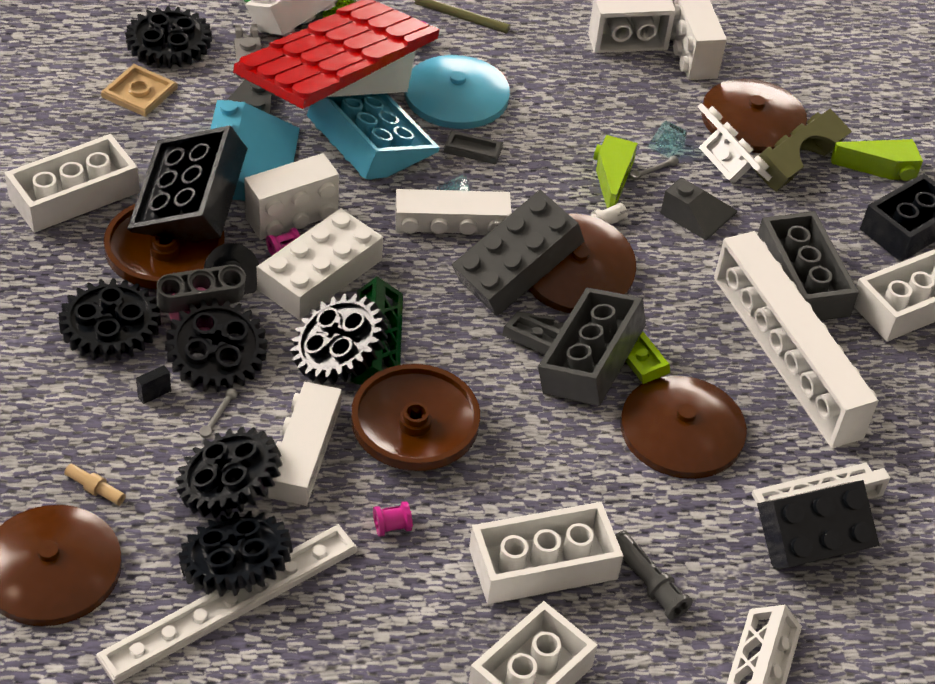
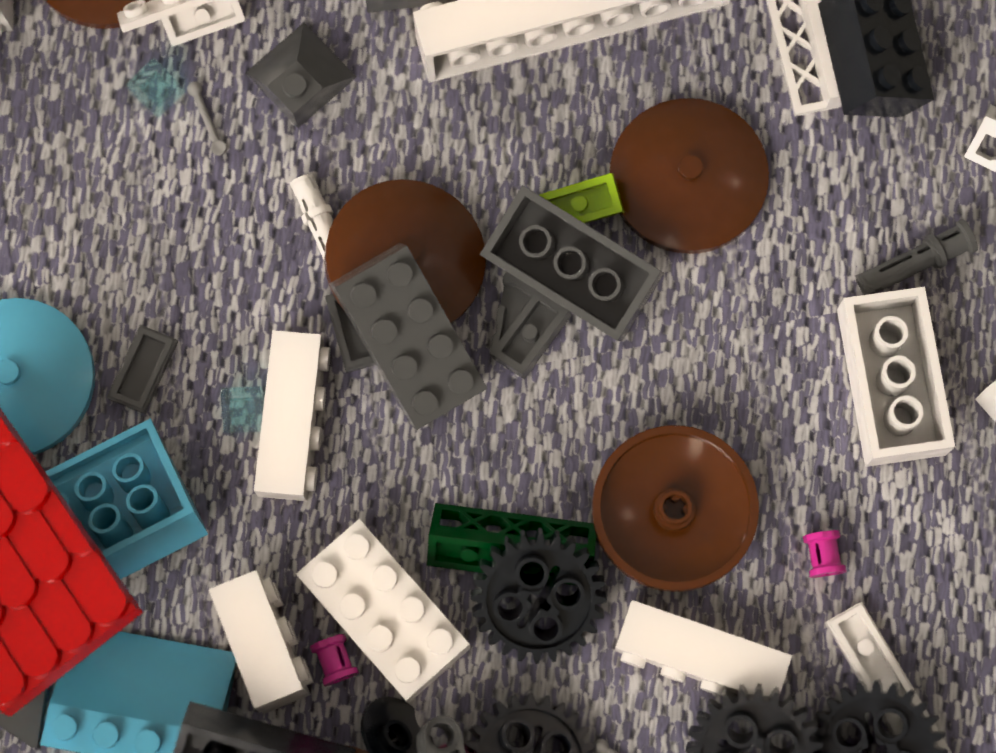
camera: 75 degrees left, 30 degrees up
lime slope [593,135,638,208] -> none

